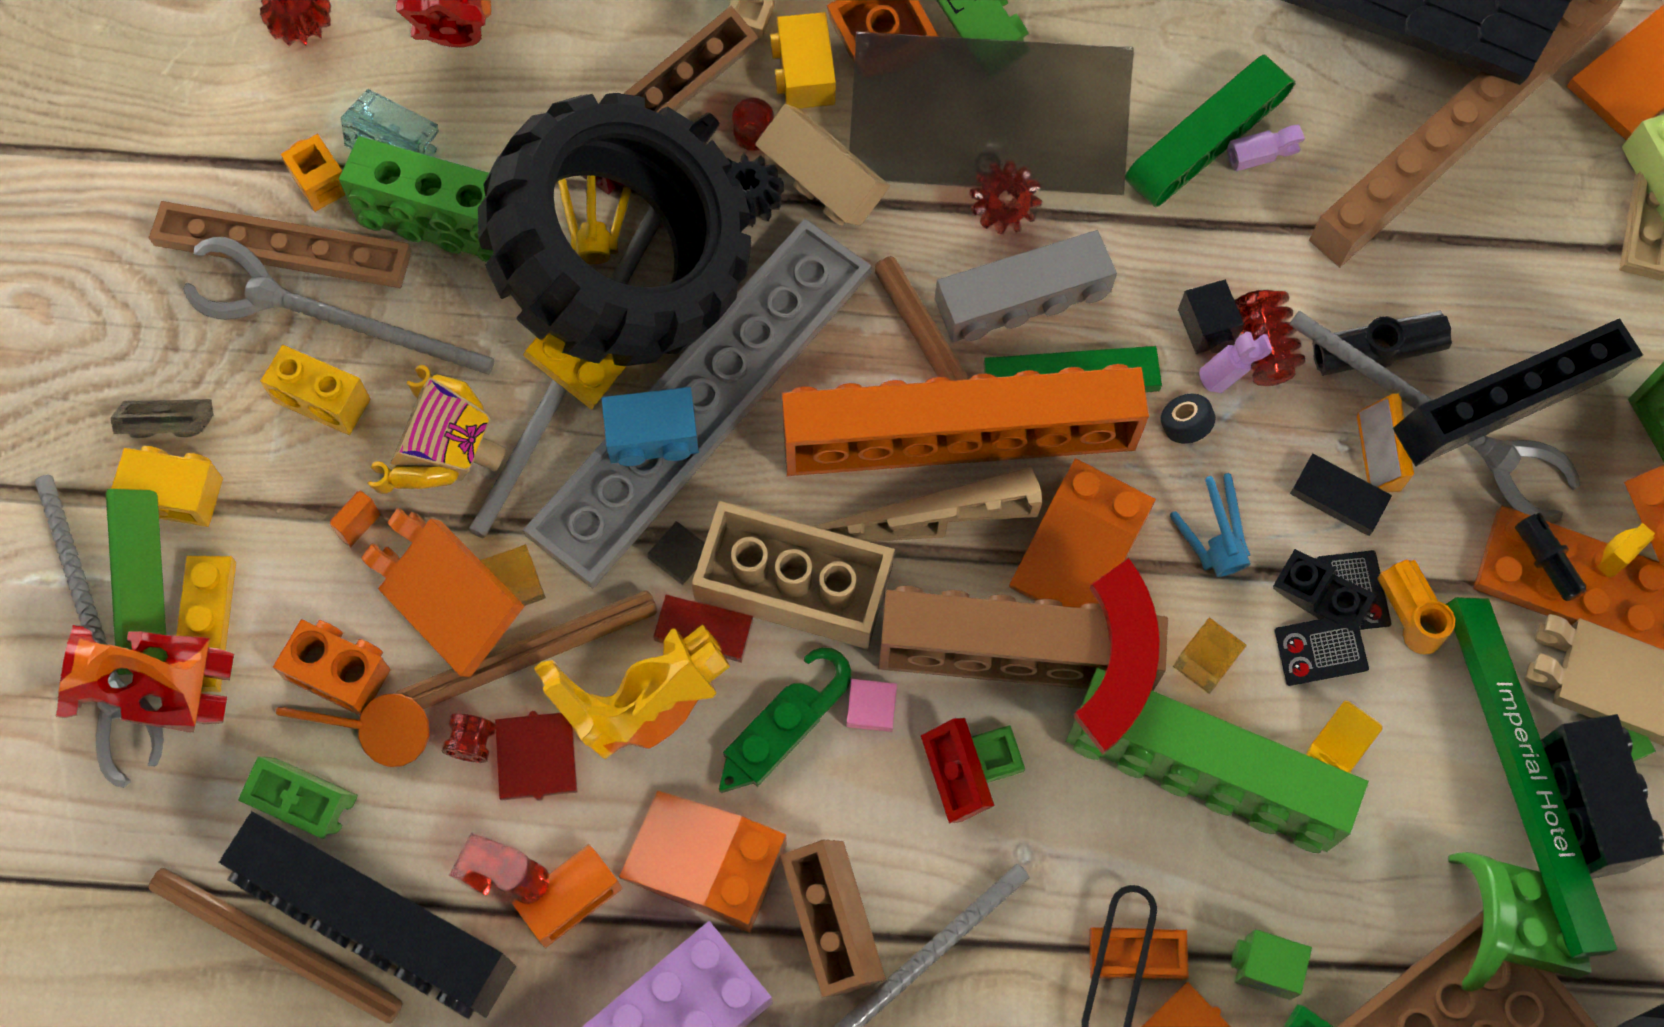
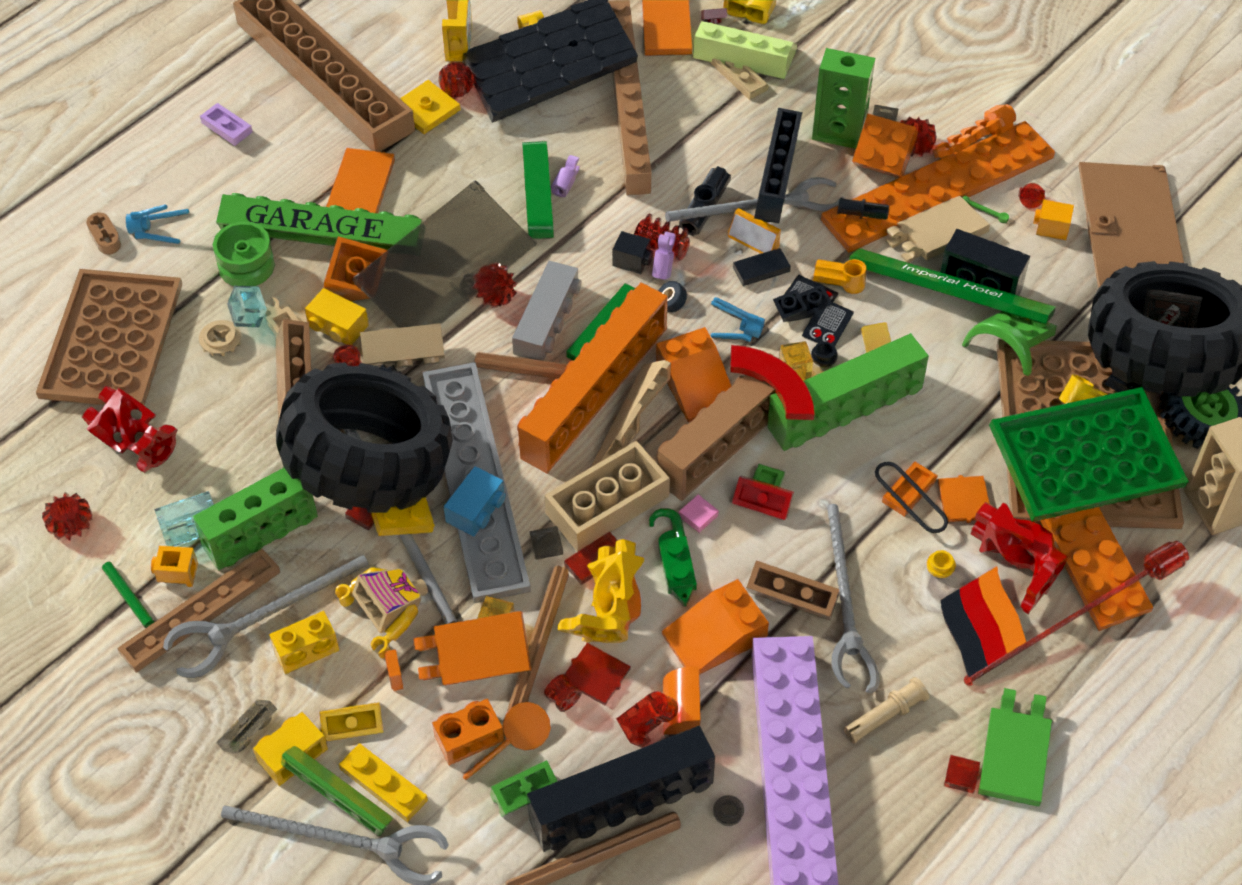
camera: 50 degrees left, 15 degrees down
red hips [56,625,234,733] -> none
bright green brick [1231,929,1312,1000] -> none
yellow tile [1597,523,1655,578] -> none
none -> green bar [102,561,155,629]
none -> yellow slope [319,702,384,742]
none -> black plate [811,341,838,367]

